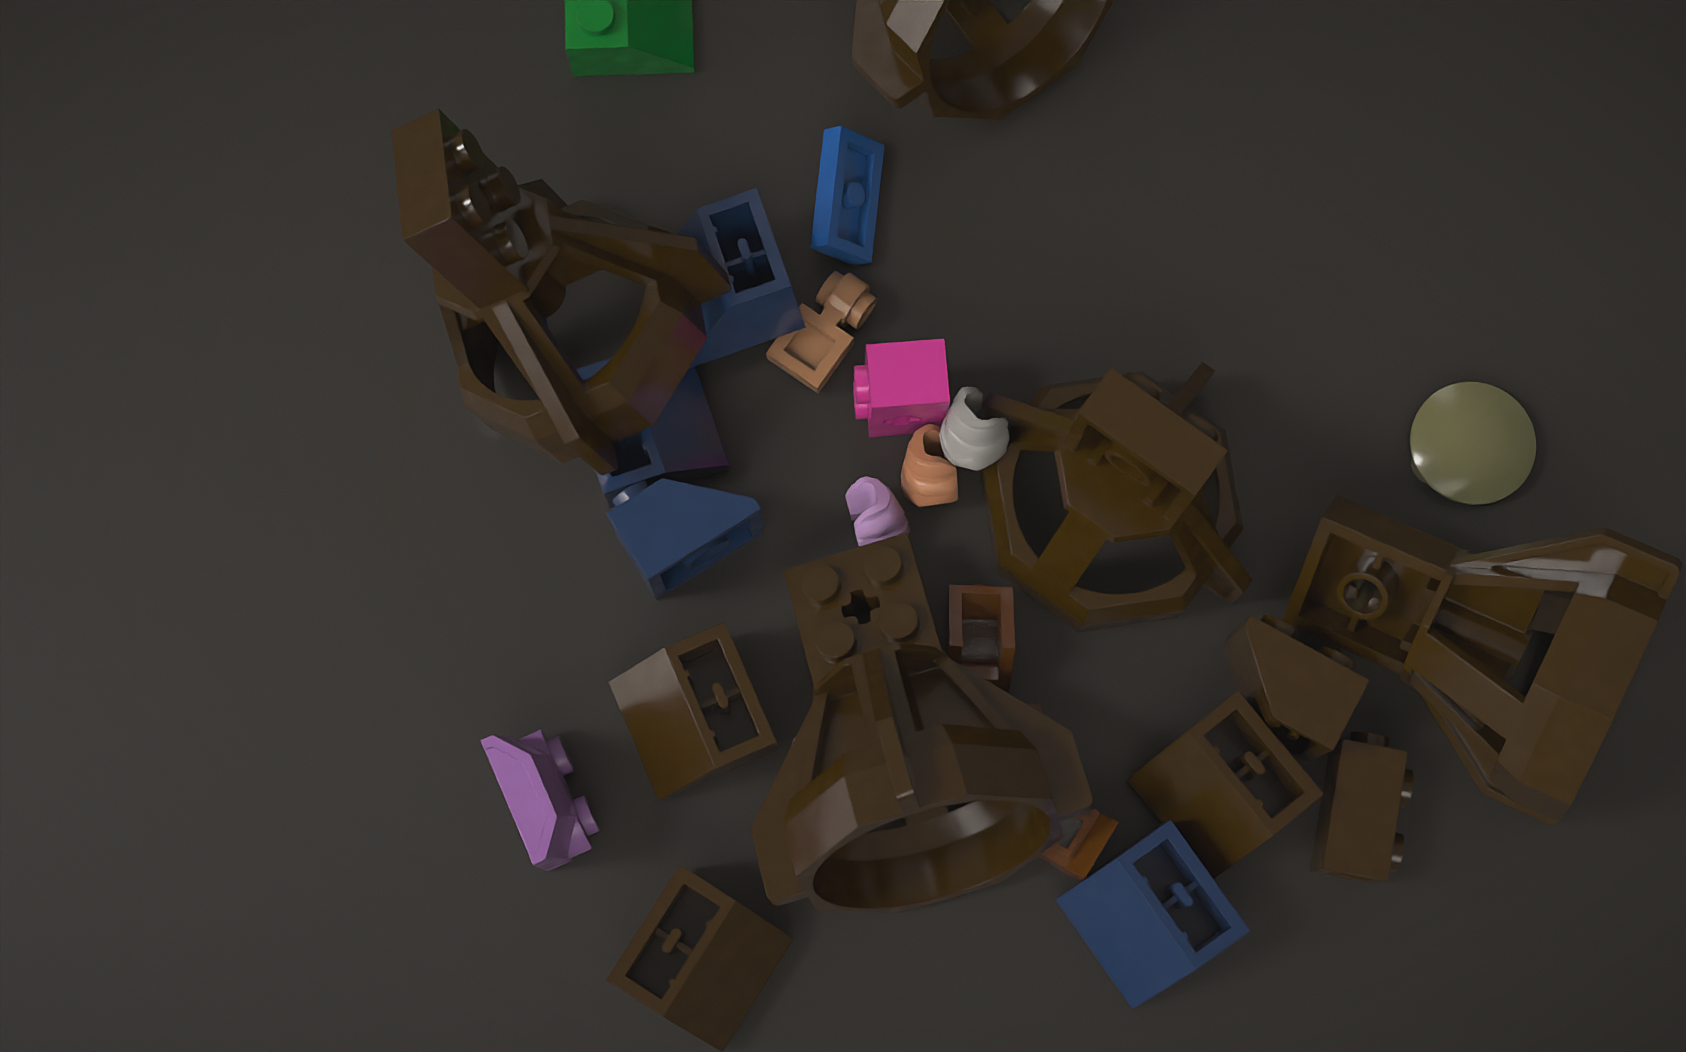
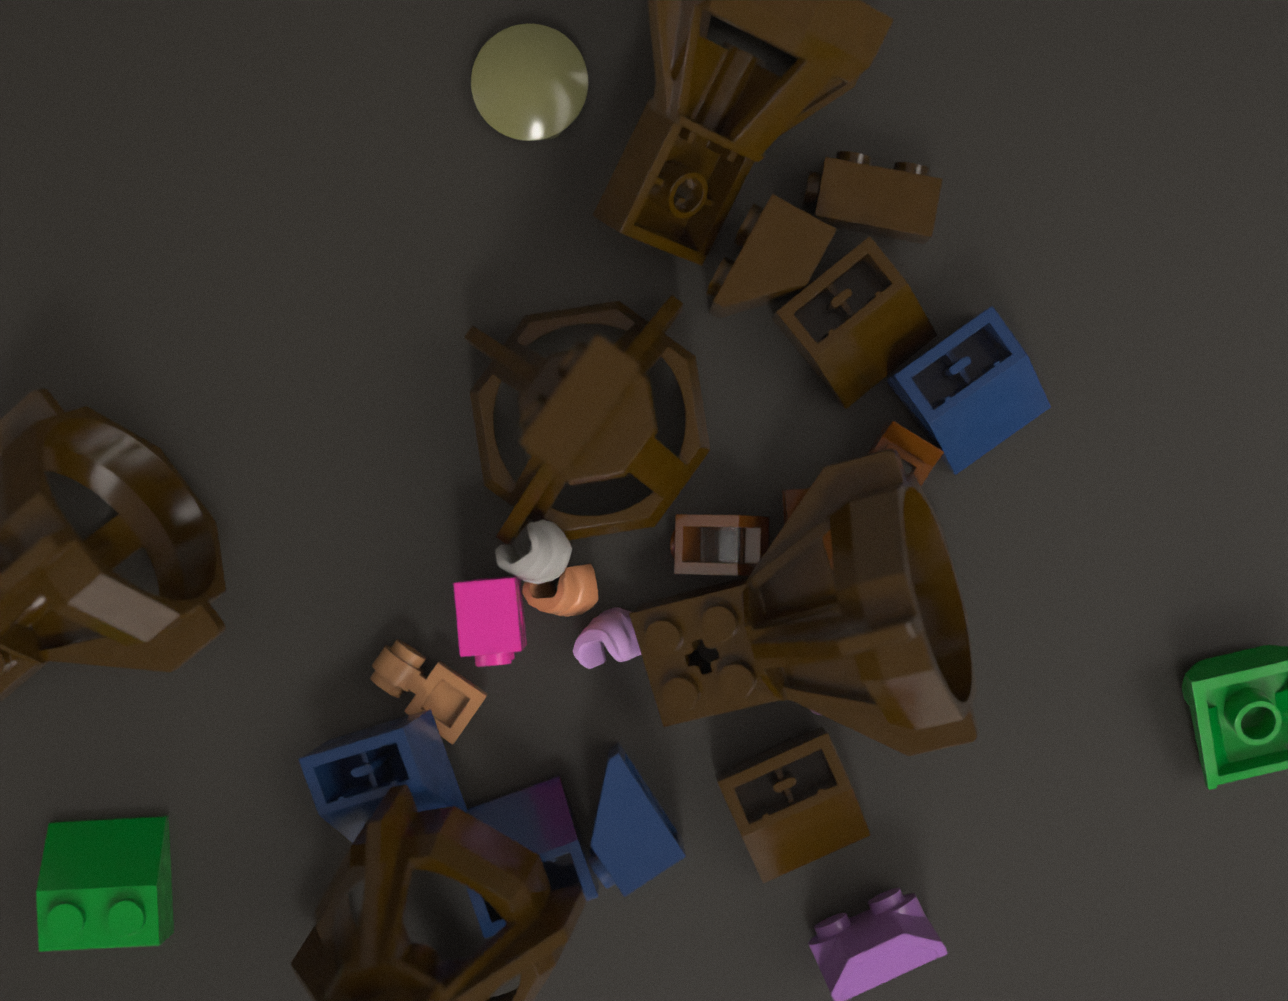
camera: 90 degrees left, 10 degrees up
dark brown slope [606,865,794,1052] -> none
blue plate [810,125,884,266] -> none

